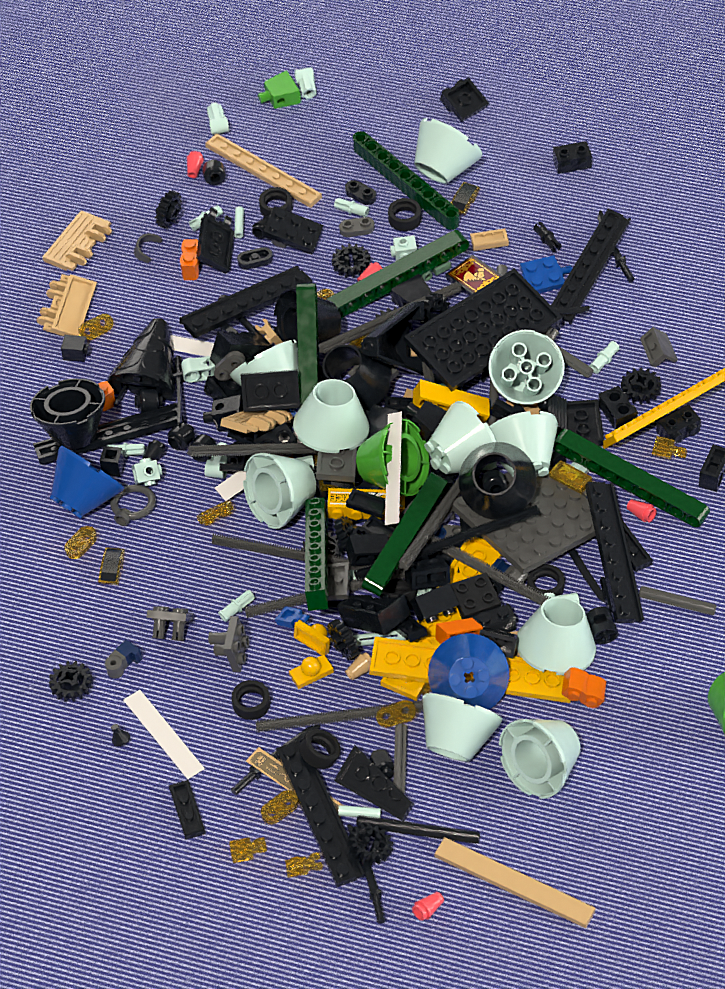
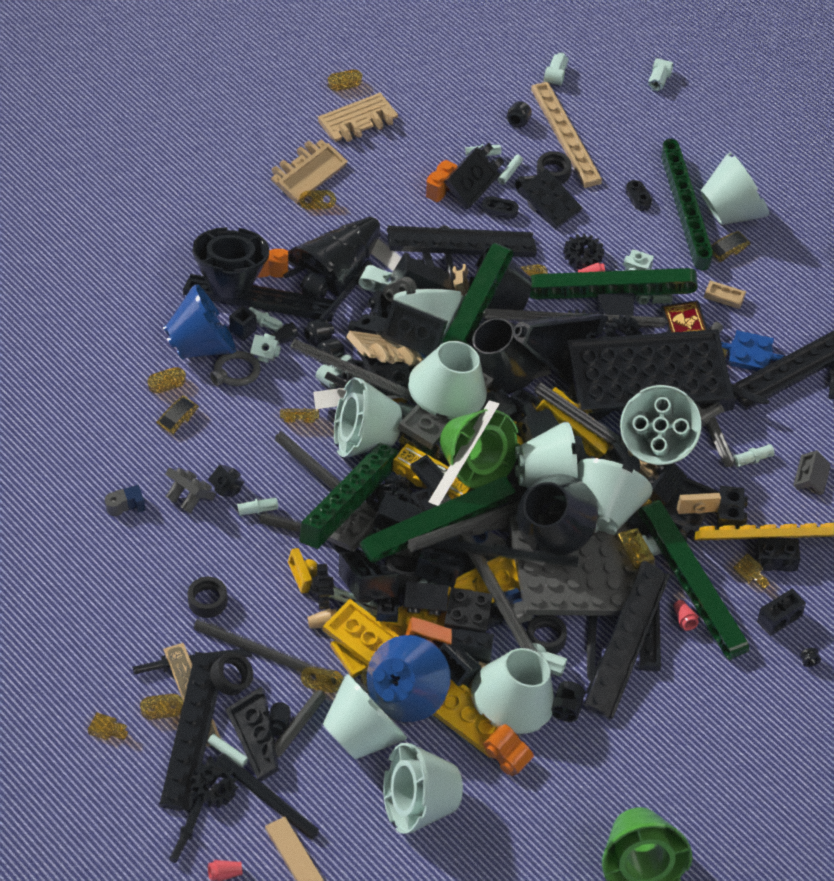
camera: 25 degrees right, 0 degrees up
black gear [49,661,93,702] -> none
black brick [61,335,90,362] -> none
black rock [111,724,131,747] -> none
white sticker [124,690,205,779] -> none
dark grey helmet [134,233,162,263] -> none
black gear [155,190,182,229] -> none
black tile [169,780,205,840] -> none
coral cone [187,151,204,178] -> none
dark grey plate [208,616,249,672] -> none
bright green torso [258,71,301,109] -> none
blue plate [275,606,312,628] -> none
clear yellow plate [285,852,322,878] -> none
yellow tile [289,654,334,689] -> none
light aqua axle [334,198,369,217] -> none
dark grey plate [339,217,375,237] -> none
black tyre [388,198,421,231] -> none
black plate [439,77,489,122] -> none
black pin [533,222,561,252] -> none
black gear [621,367,661,404] -> none
dark grey axle [639,586,717,615] -> none
none -> black brick [208,464,245,497]
none -> clear yellow plate [328,69,362,91]
none -> black axle [534,383,620,445]
none -> tan plate [677,493,721,514]

